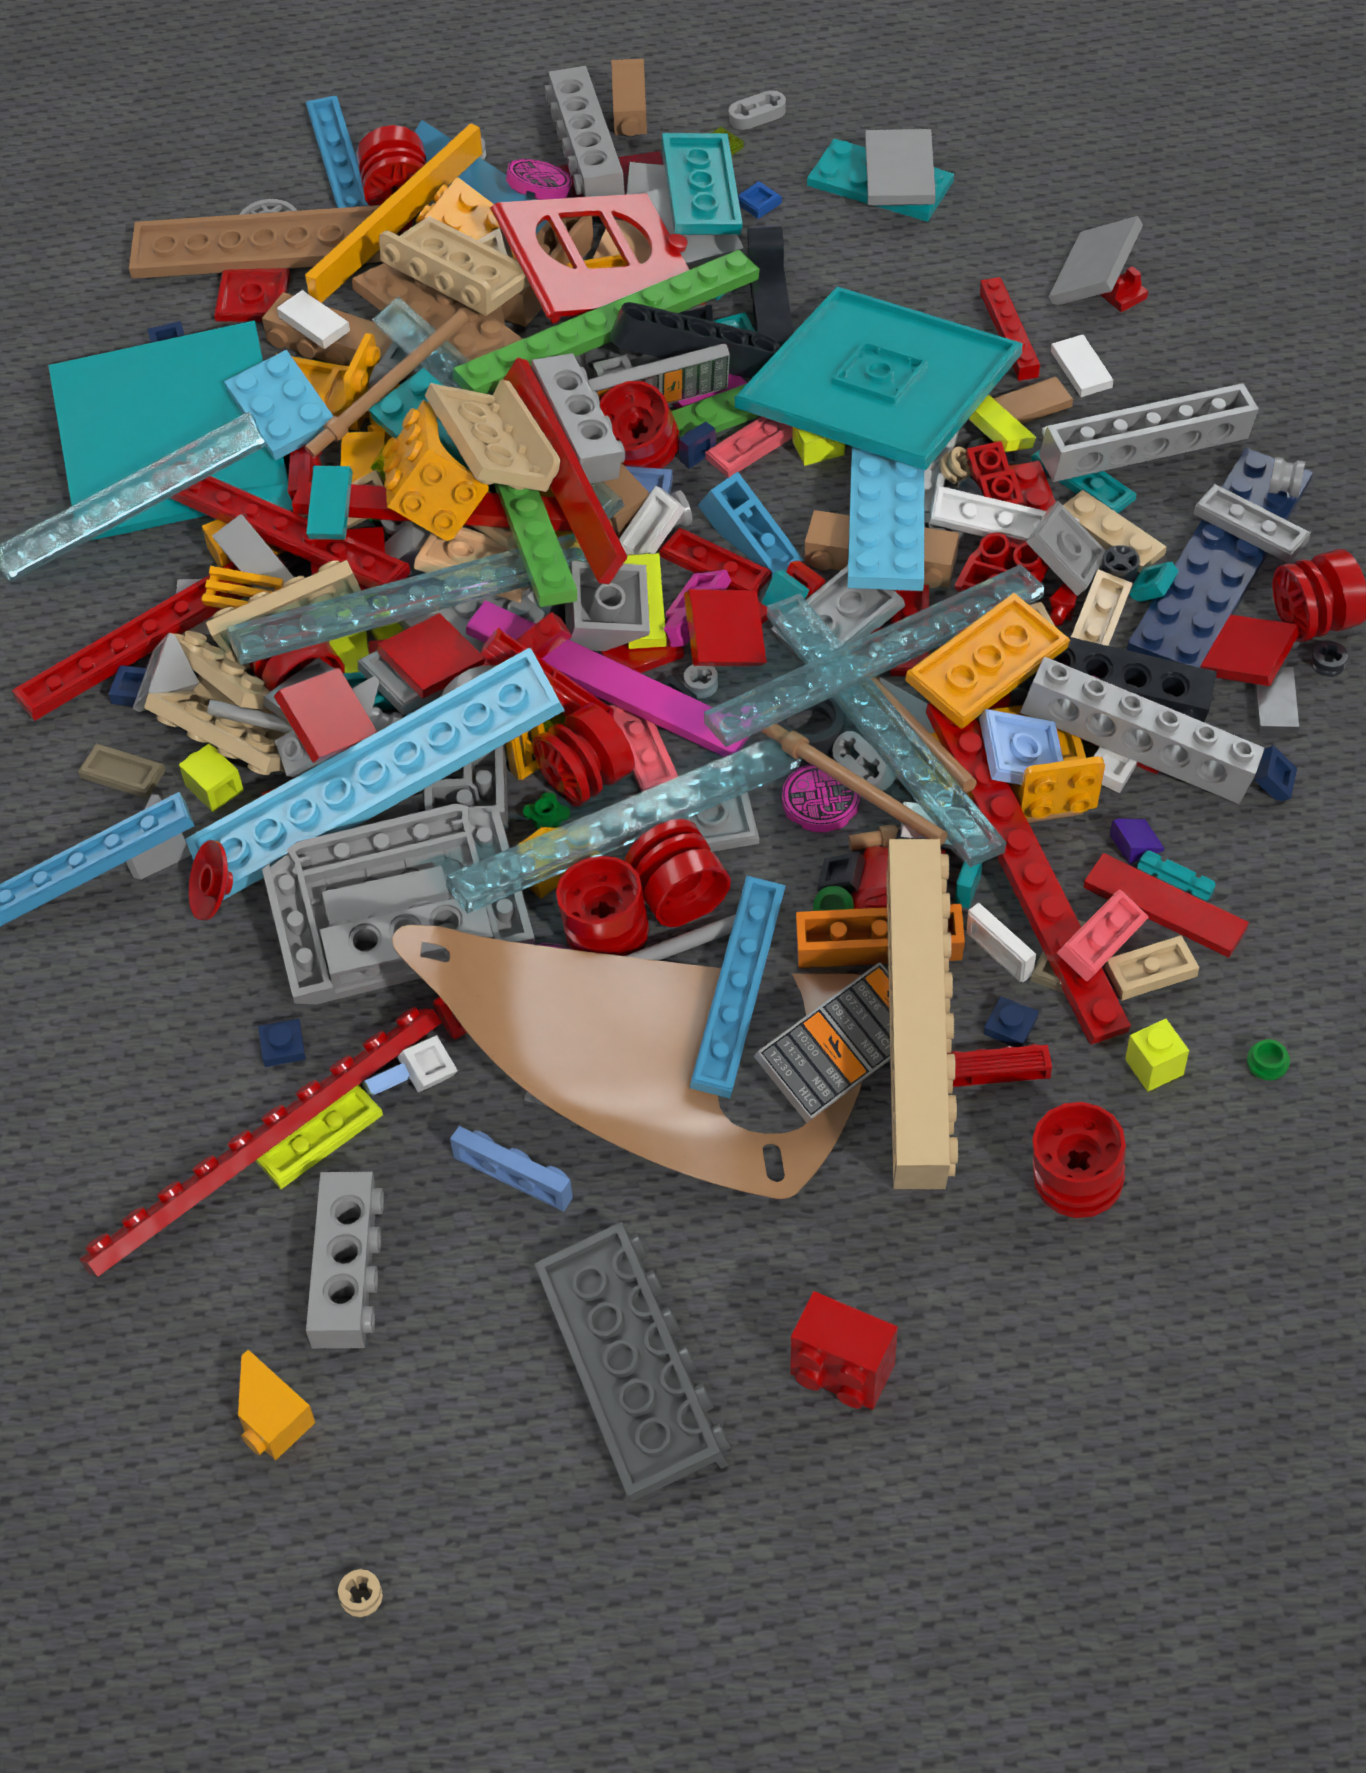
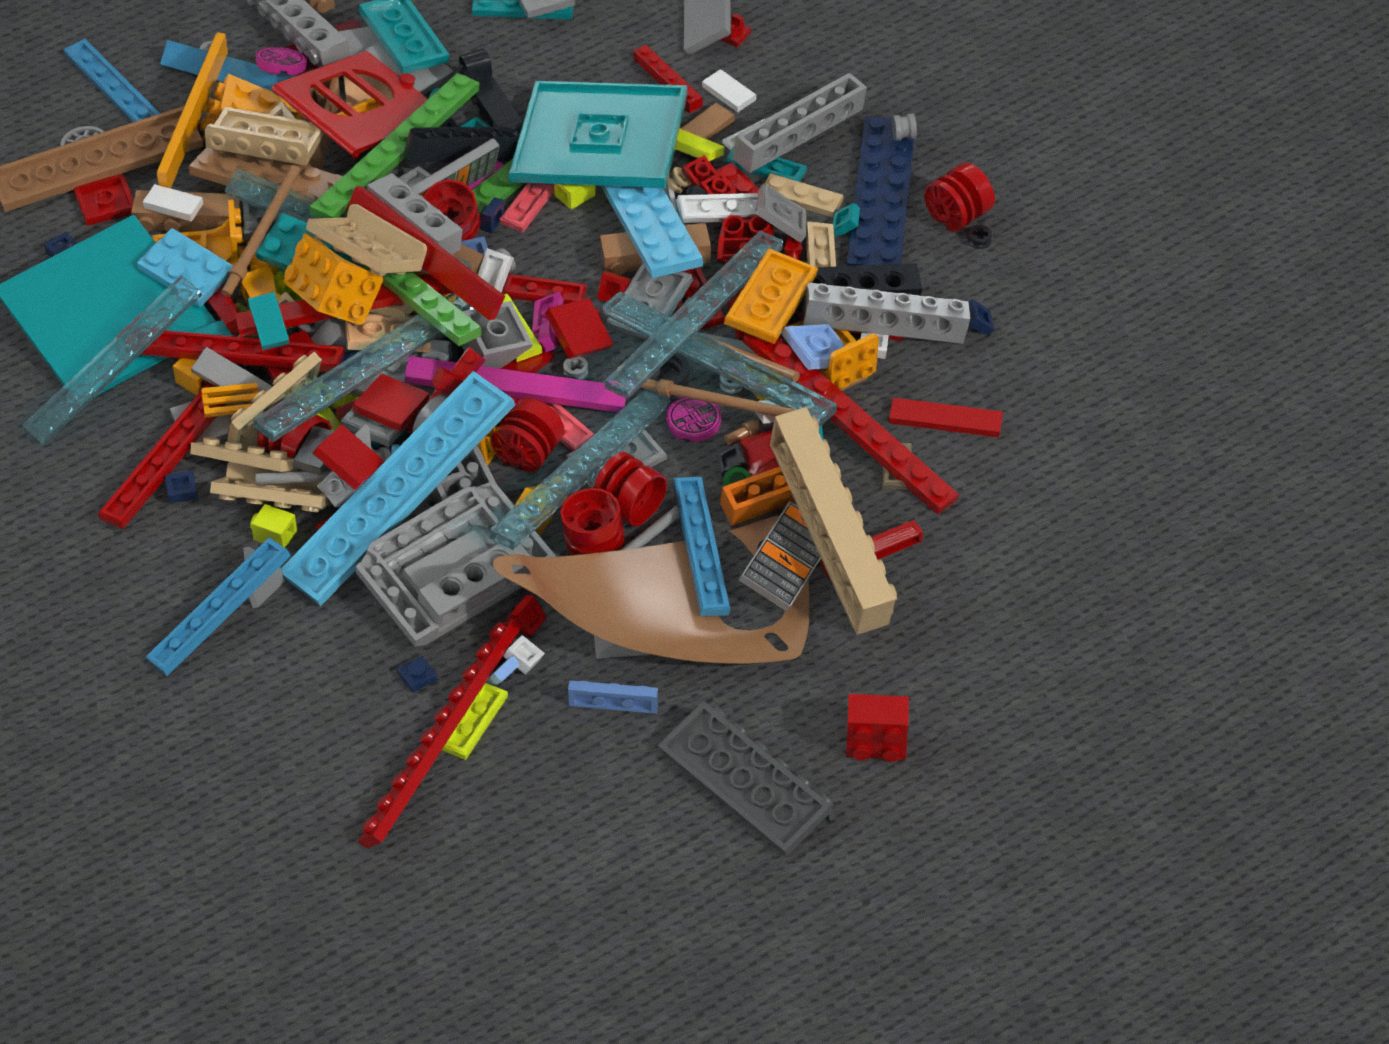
camera: 25 degrees left, 5 degrees down
dark tan tile [78,743,166,799] -> none
light grey slope [133,633,199,712] -> none
red dish [189,840,233,921] -> none
light orange slope [238,1350,316,1461] -> none
light grey brick [306,1172,384,1349] -> none
tan bush [338,1569,383,1617] -> none
red wheel [356,125,427,206] -> none
green plate [523,792,570,830] -> none
dark azure slope [698,472,804,577] -> none
blue tile [738,182,782,219] -> none
teal tile [762,570,809,619] -> none
light grey beam [832,731,896,791] -> none
white tile [966,903,1036,982] -> none
dark blue plate [983,996,1039,1047] -> none
red wheel [1032,1102,1126,1218] -> none
coral tile [1057,889,1149,982] -> none
black wheel [1101,545,1140,585] -> none
tan plate [1104,935,1199,1001] -> none
dark purple slope [1110,818,1165,864] -> none
neon yellow brick [1125,1019,1189,1092] -> none
teal axle [1137,851,1216,902] -> none
light grey tile [1194,484,1311,563] -> none
red tile [1200,615,1299,686] -> none
green plate [1246,1039,1290,1081] -> none
flat silver tile [1254,667,1299,734] -> none

